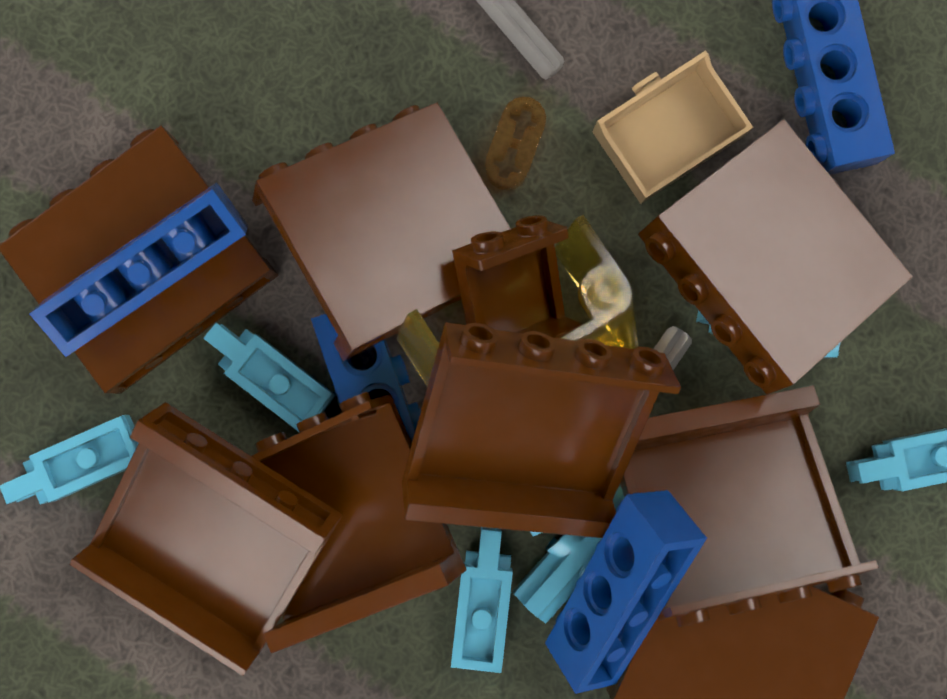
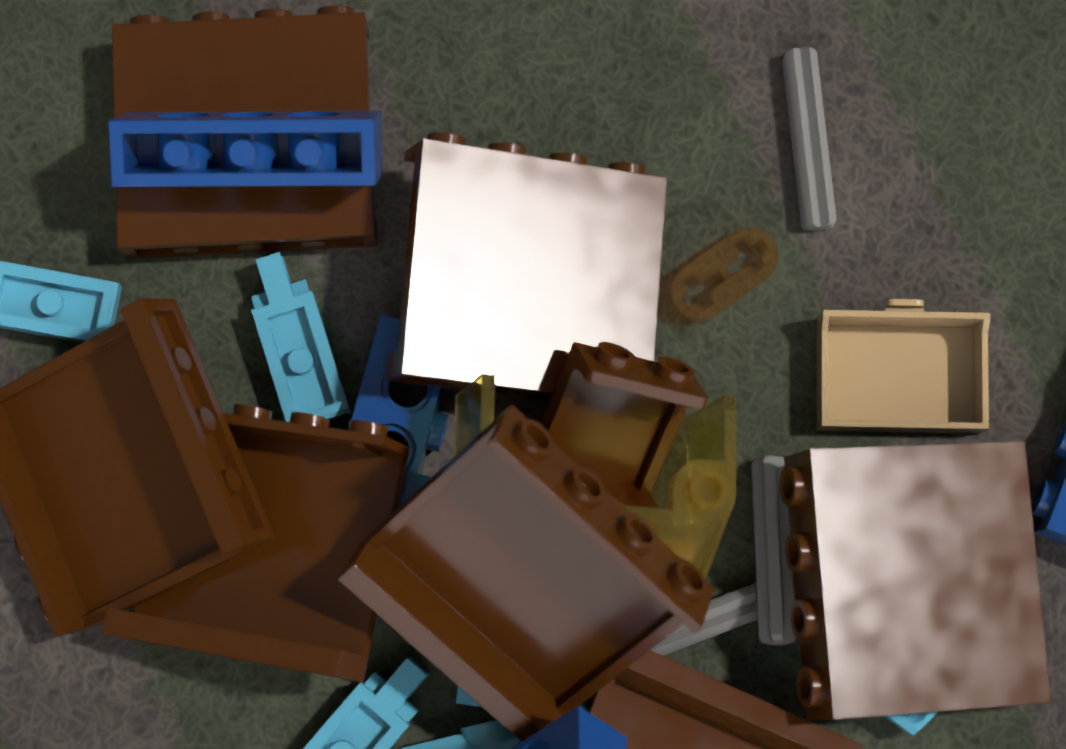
camera: 35 degrees right, 5 degrees down
none -> light grey axle [751,455,796,646]

